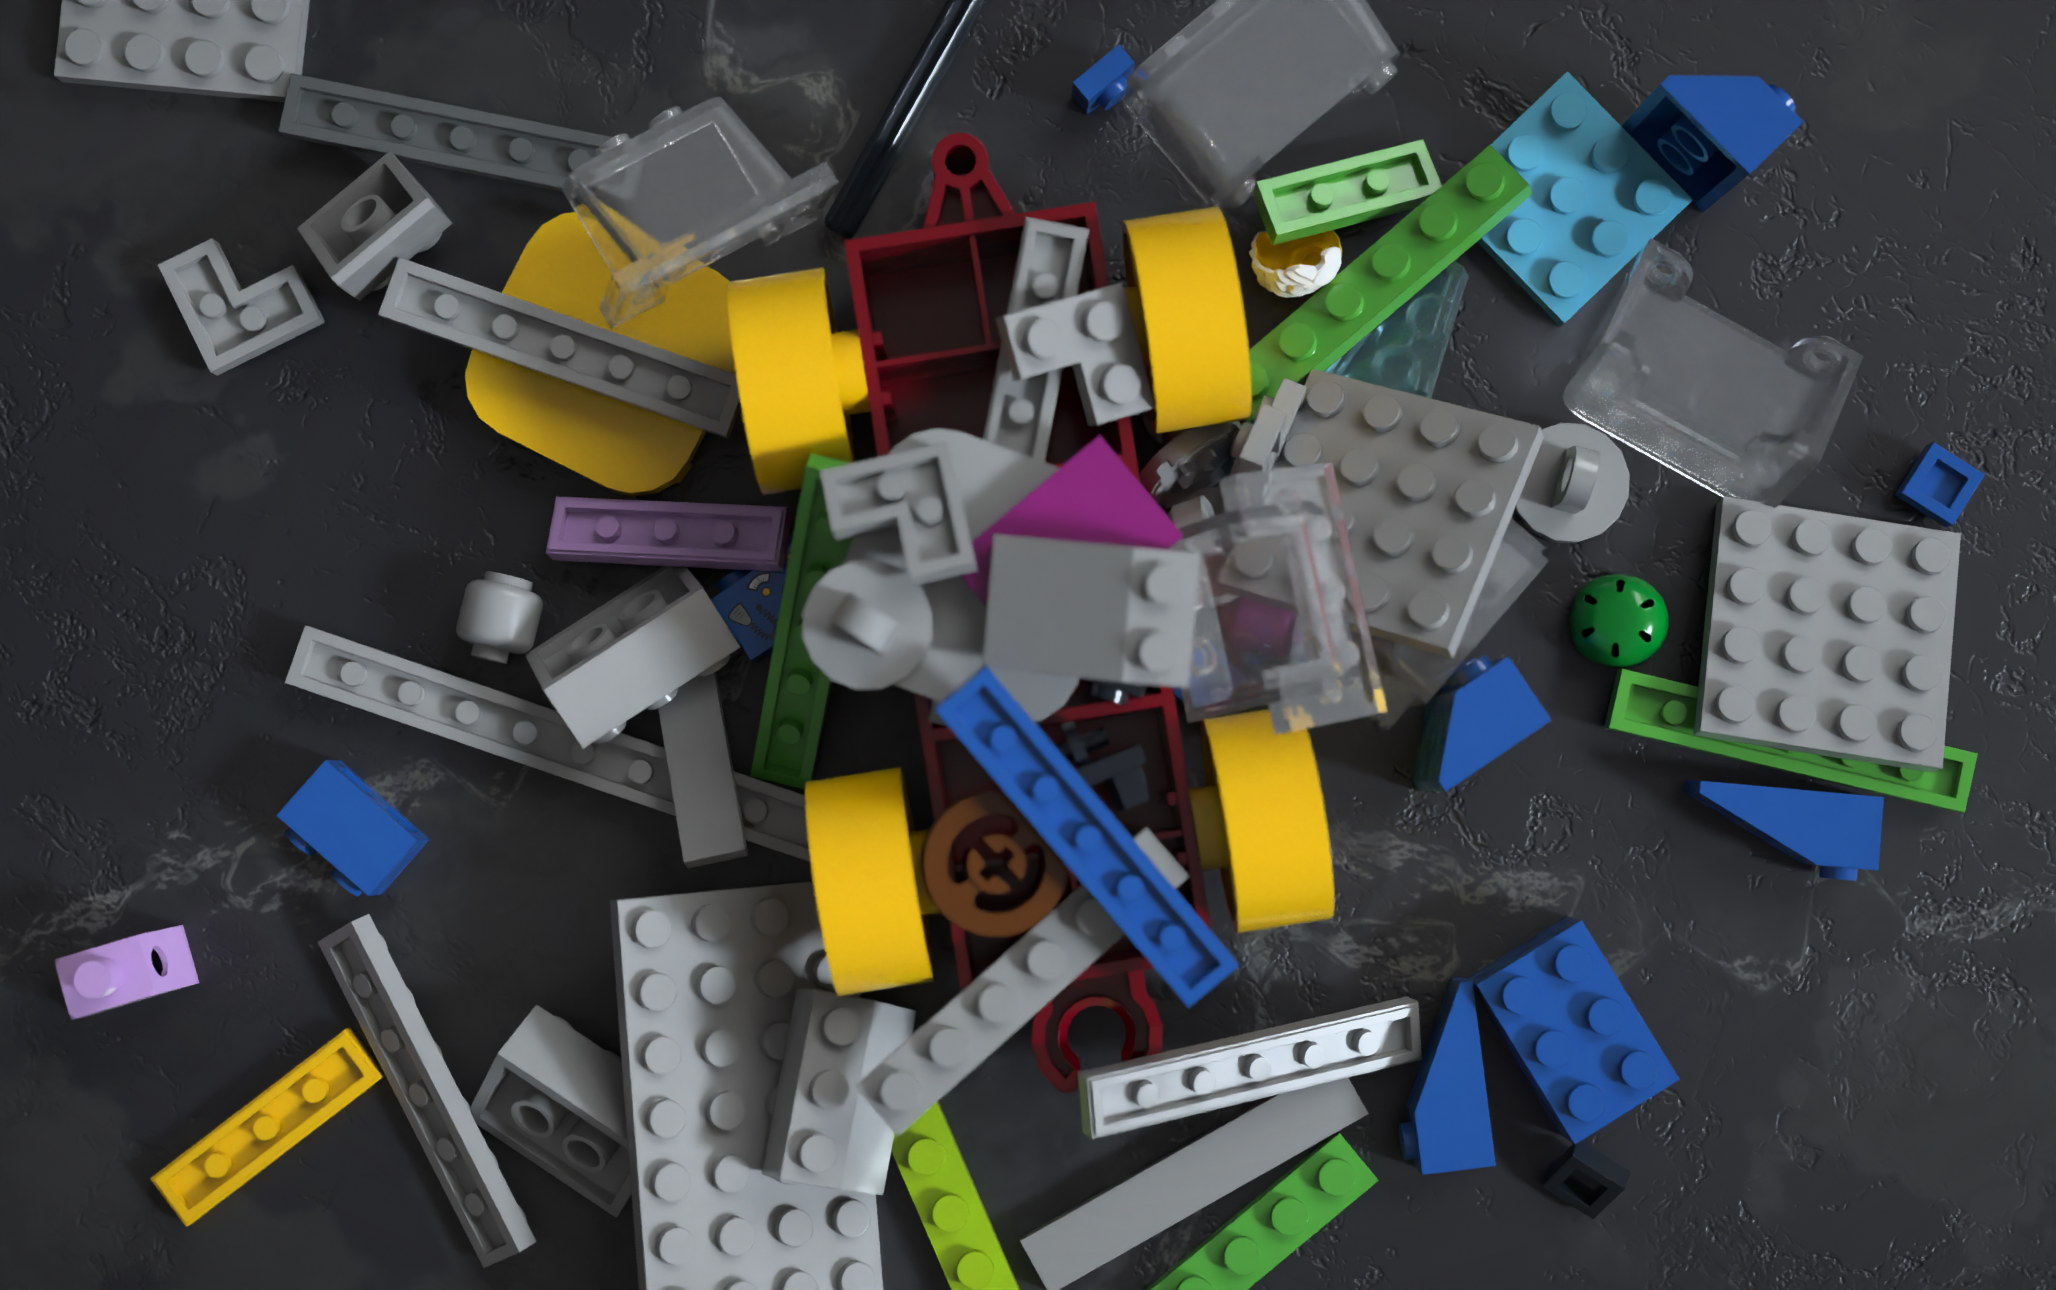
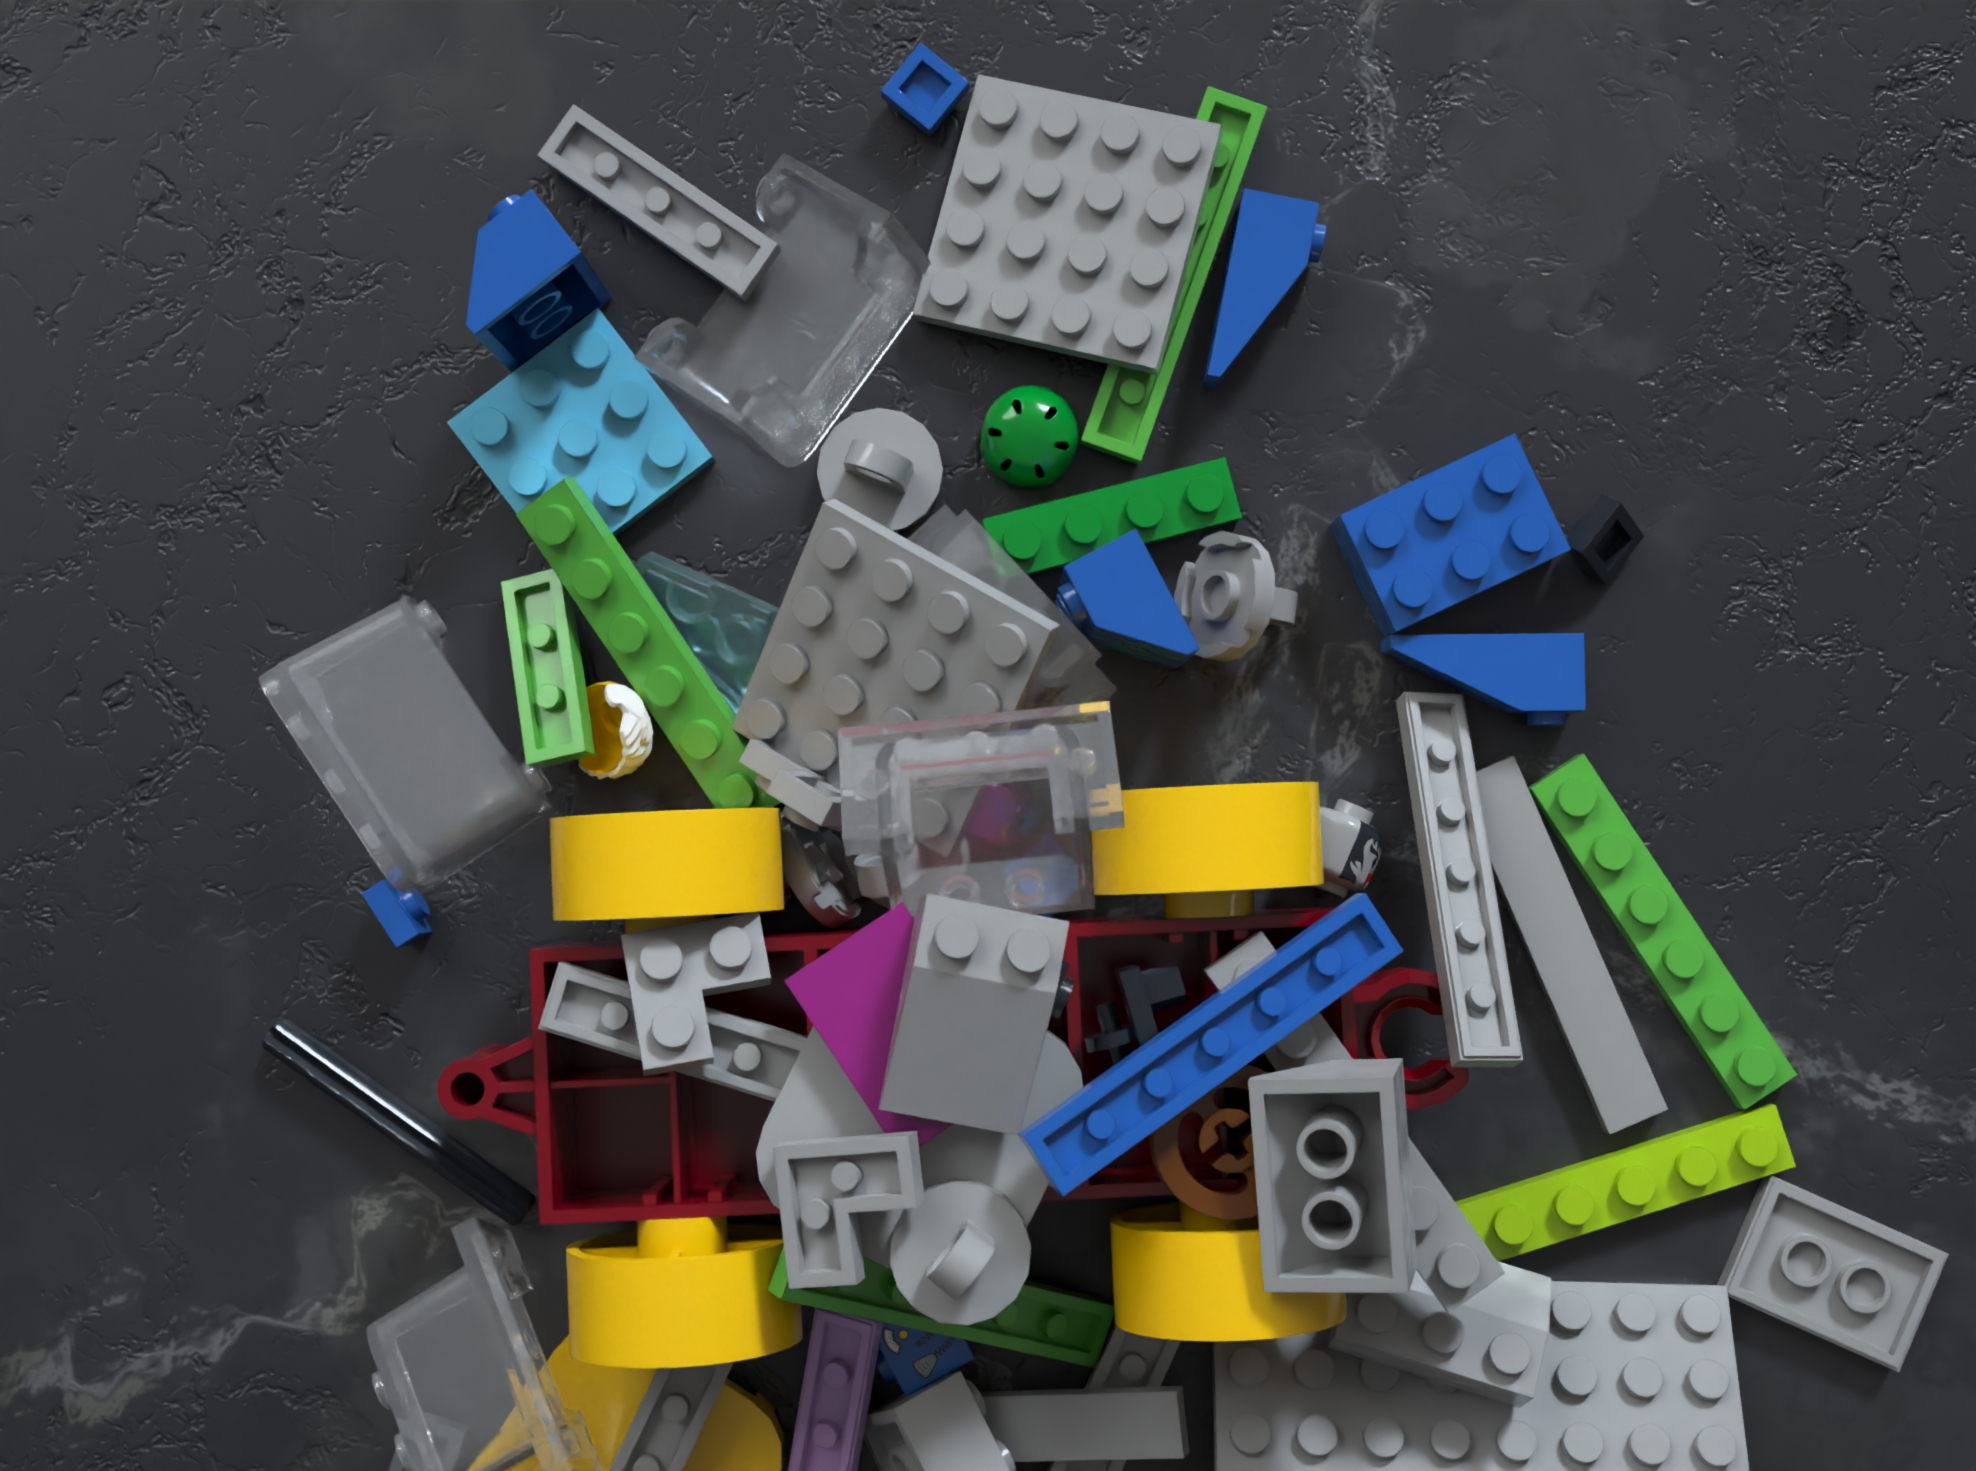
camera: 80 degrees left, 0 degrees up
none -> light grey plate [537,104,782,302]
none -> green plate [980,457,1242,584]
none -> light grey tile [1174,531,1298,662]
none -> light grey slope [1248,1058,1417,1293]
none -> light grey head [1313,799,1385,899]

